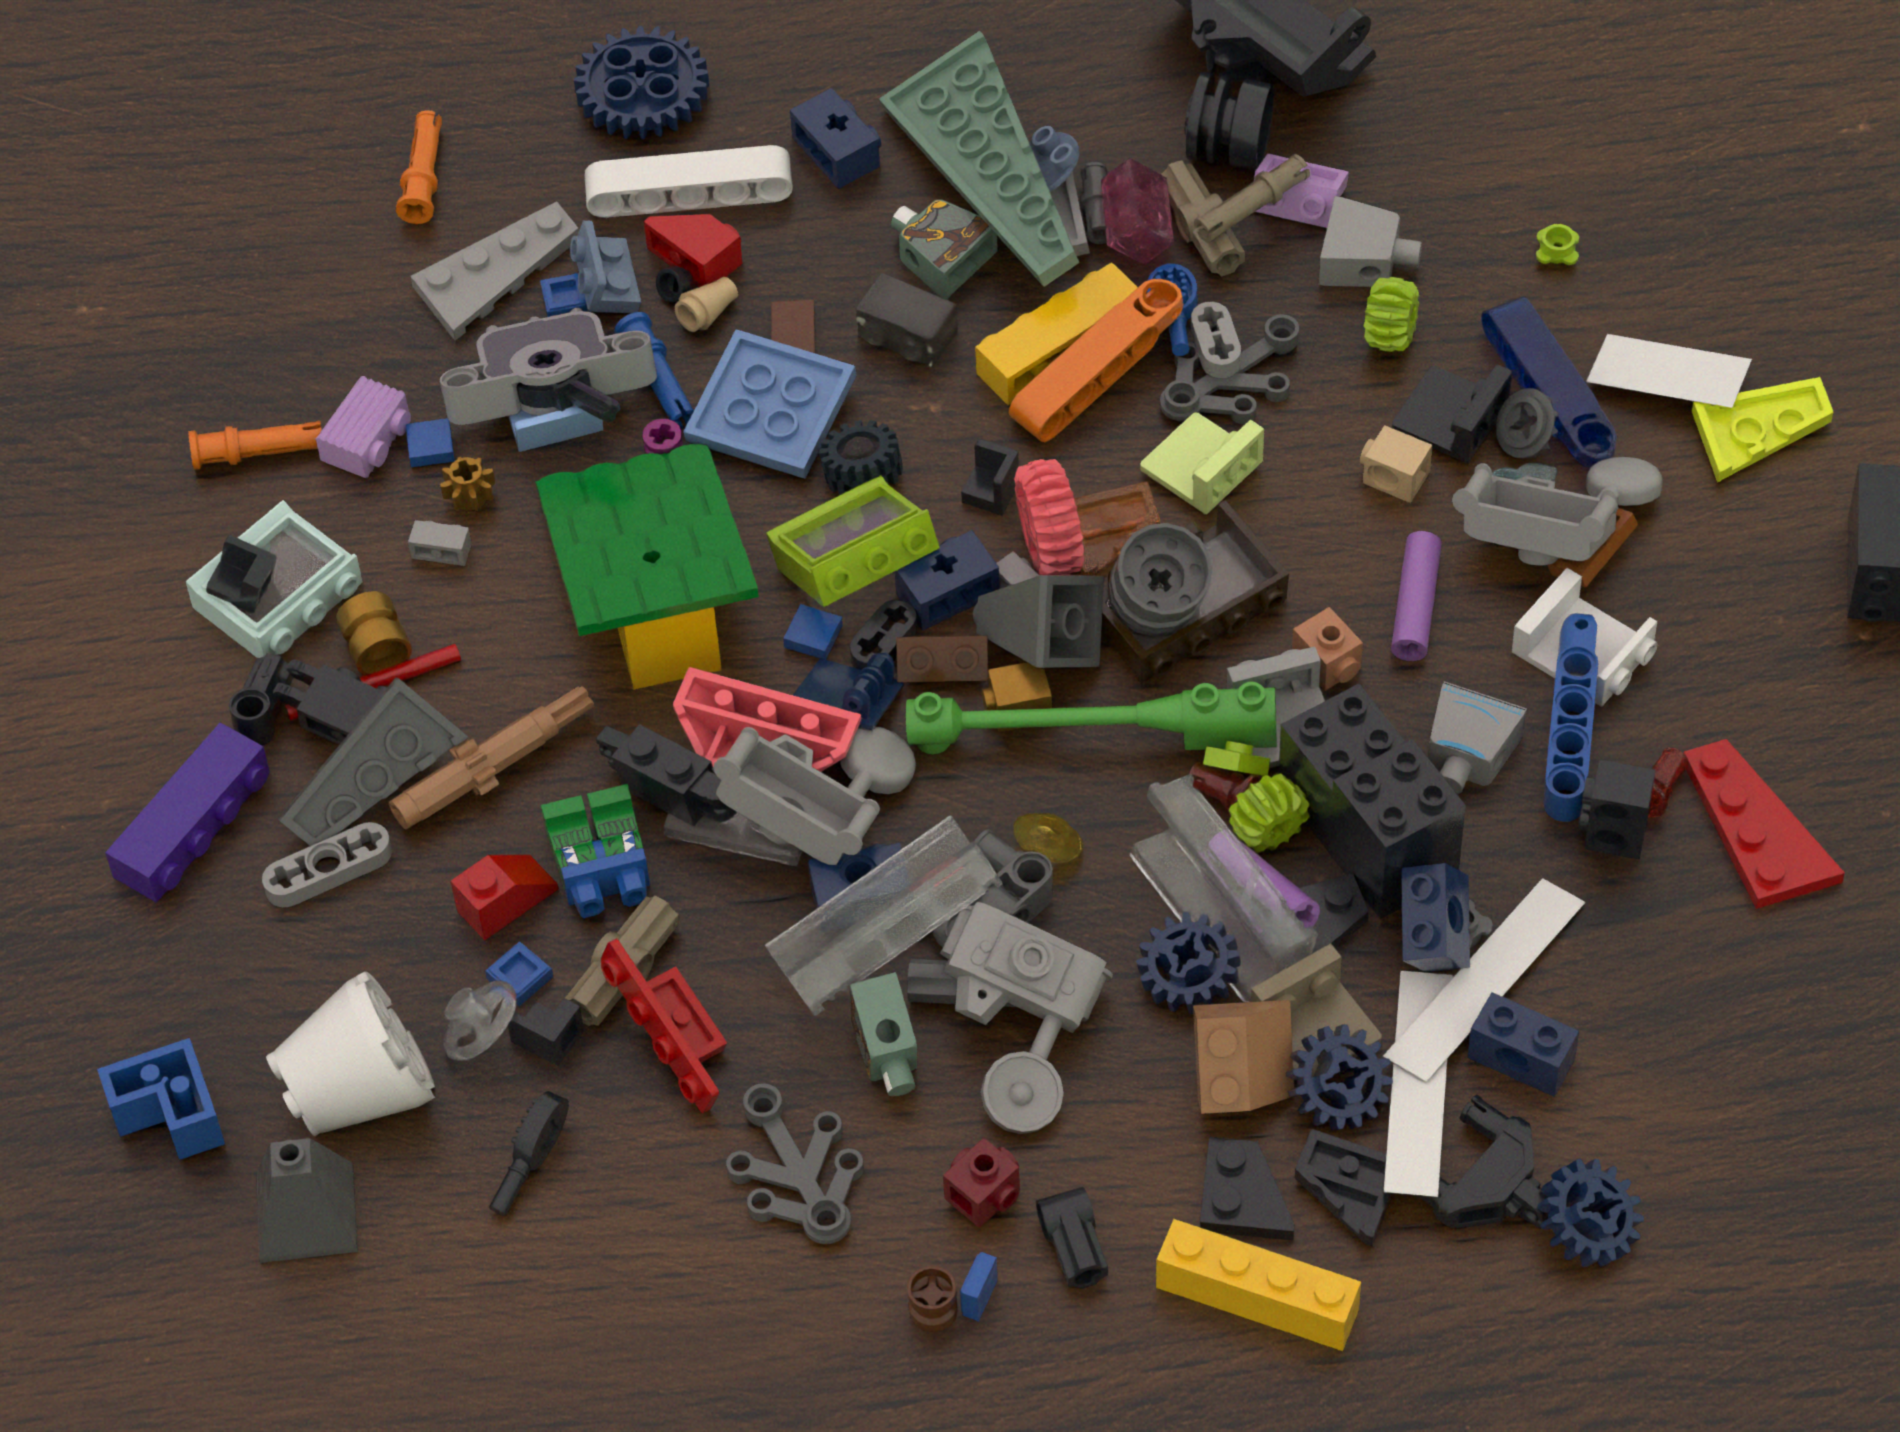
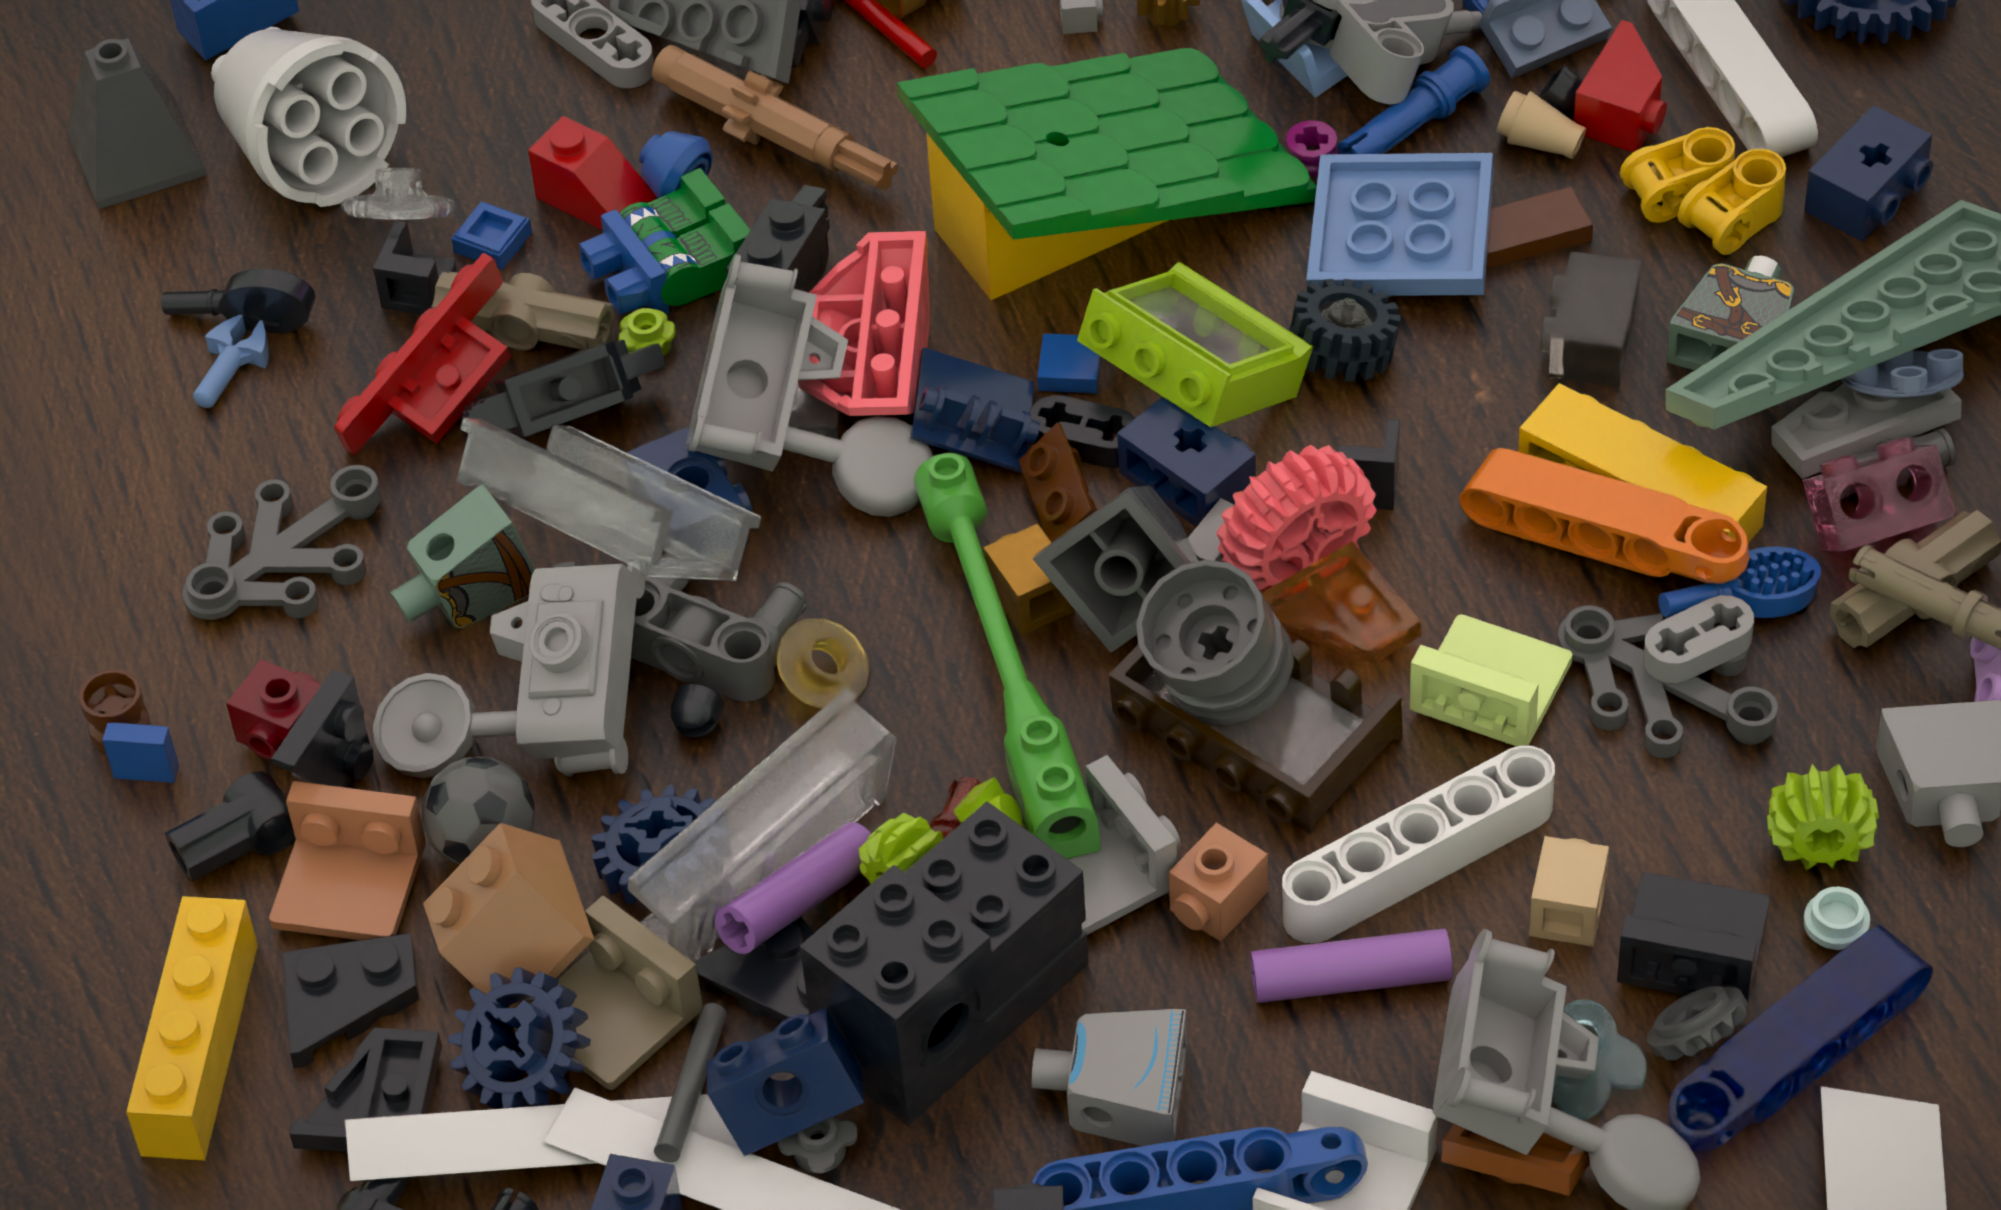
camera: 75 degrees right, 5 degrees down
none -> medium blue bar [193,315,269,408]
none -> nougat bracket [269,781,426,941]
none -> black wing [271,669,373,788]
none -> dark grey piece [422,757,535,866]
none -> black hinge [459,340,667,437]
none -> lime plate [618,308,676,356]
none -> blue cone [639,131,713,199]
none -> dark grey bar [654,1003,727,1163]
none -> black hinge [671,684,724,738]
none -> white beam [1282,745,1555,943]
none -> yellow piece [1619,127,1735,223]
none -> yellow piece [1677,148,1786,255]
none -> light aqua plate [1804,887,1870,950]

